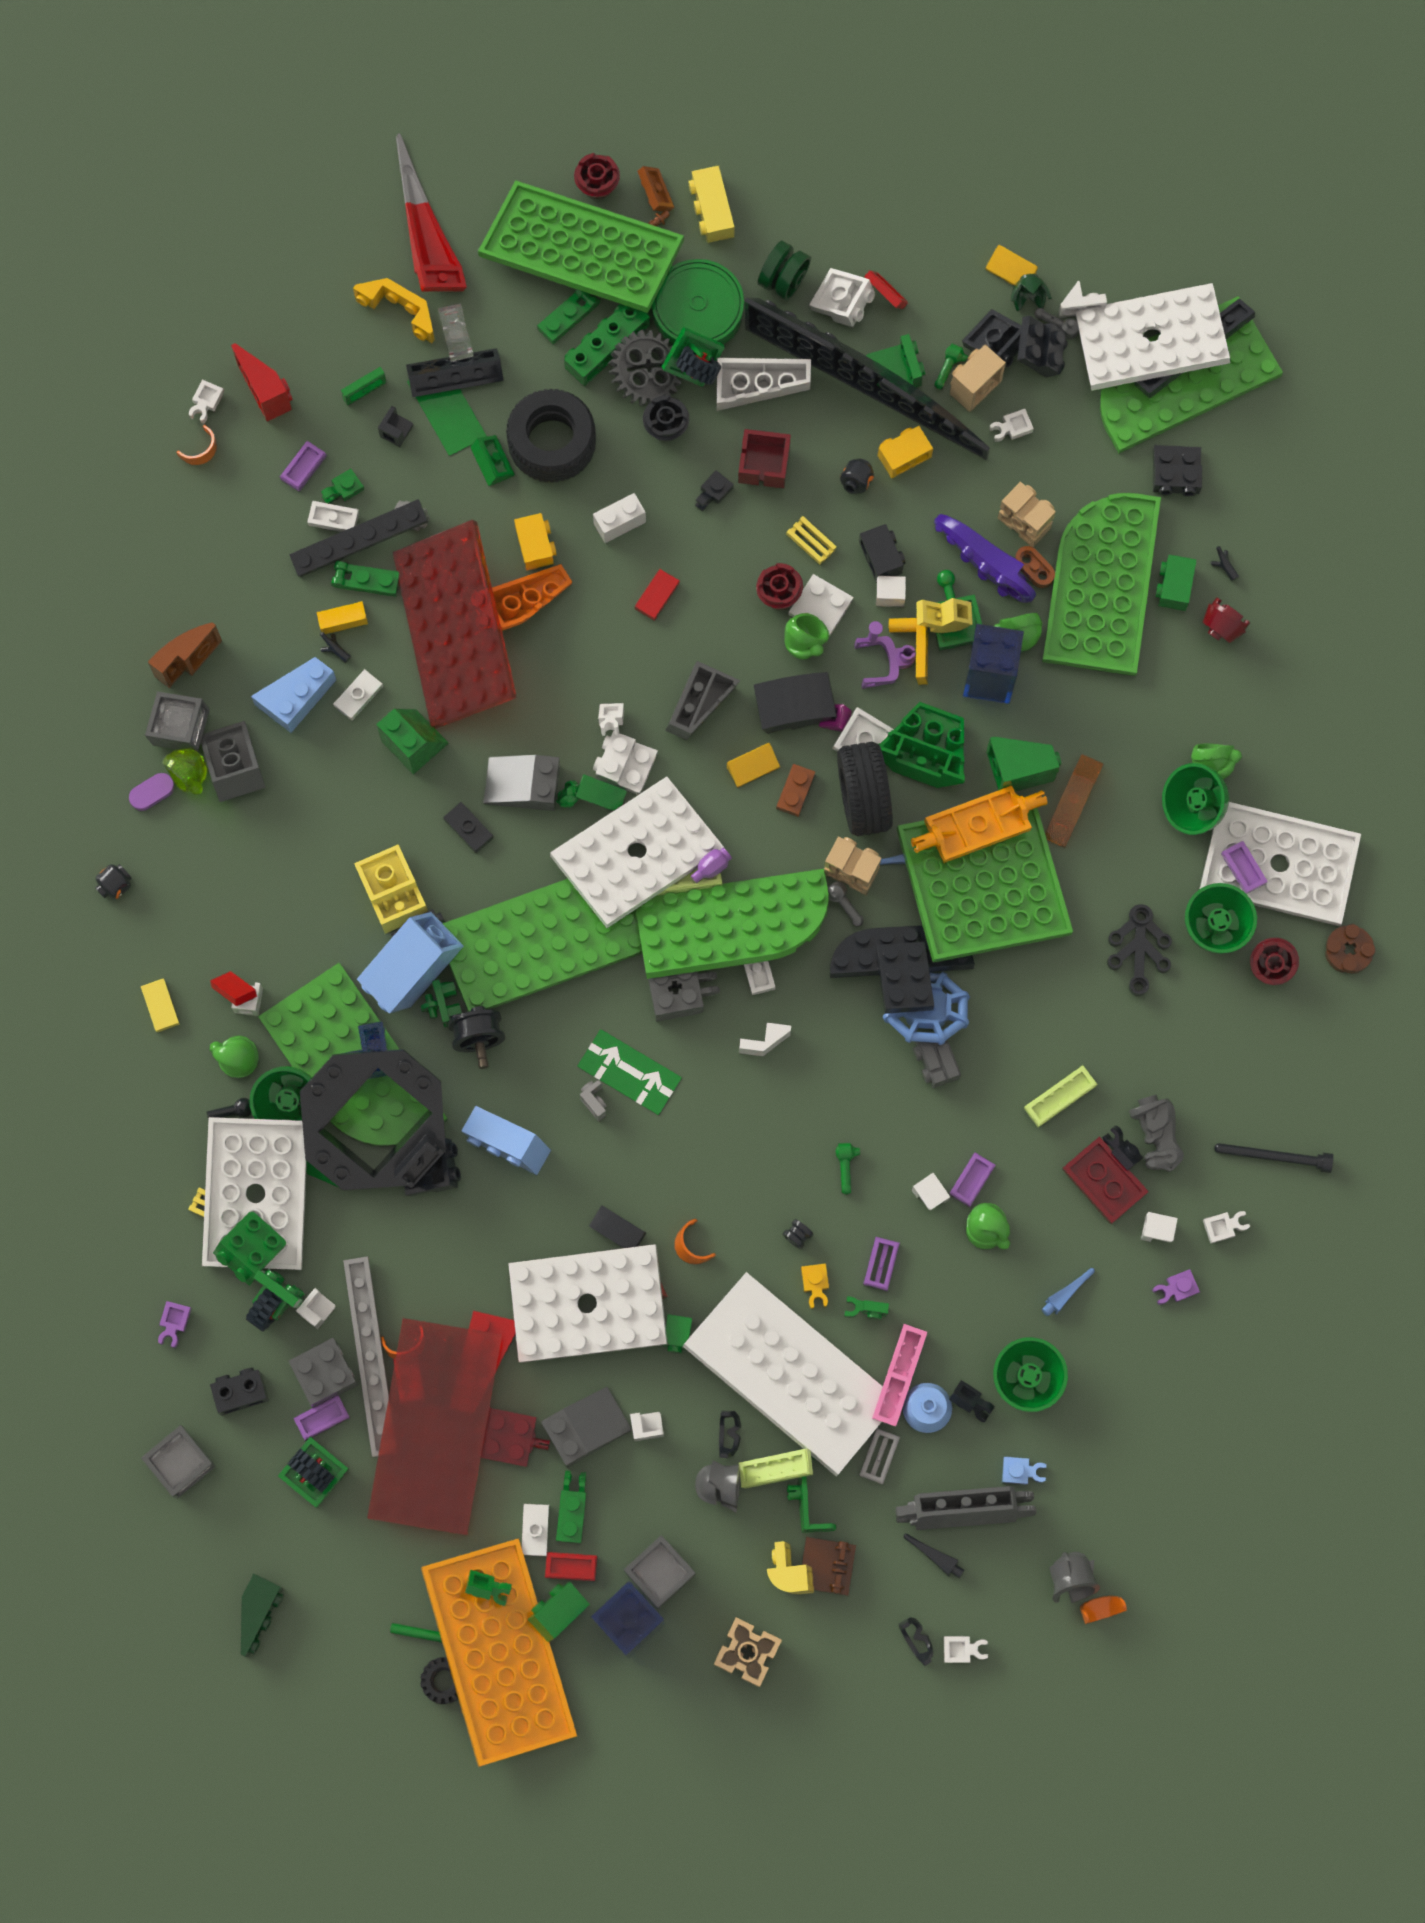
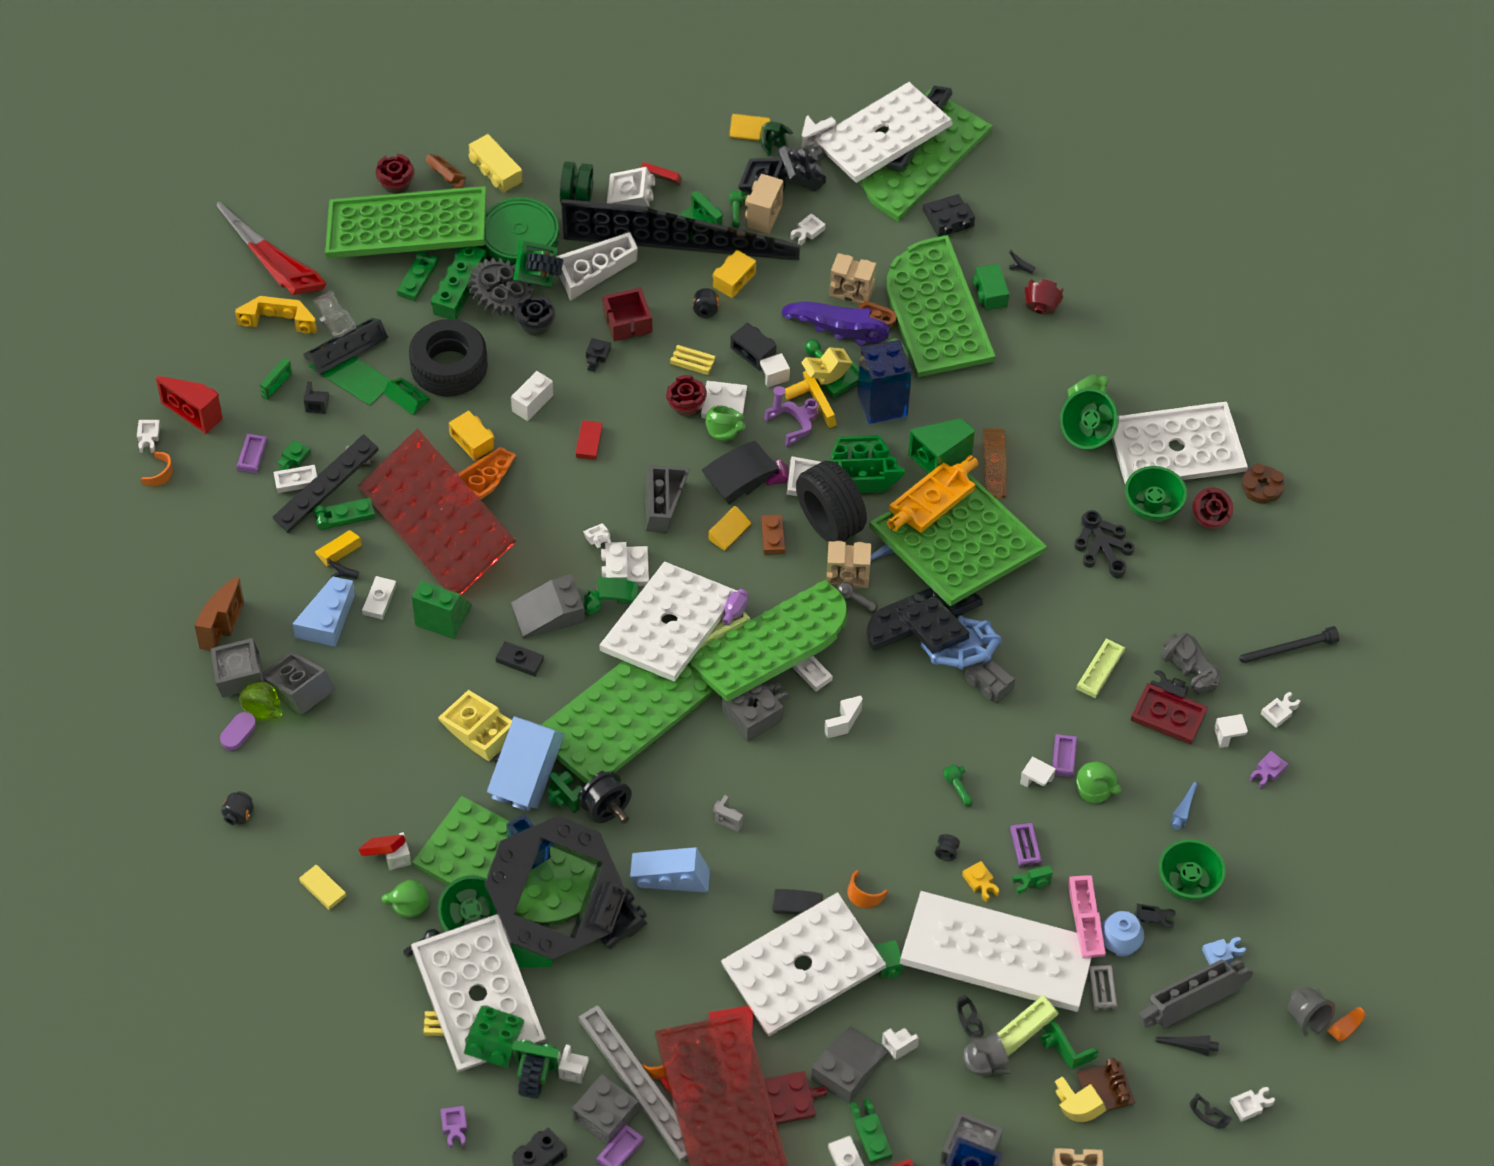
camera: 25 degrees left, 20 degrees down
green sticker [577,1029,682,1115] -> none
medium lavender tile [1221,841,1268,894] -> none

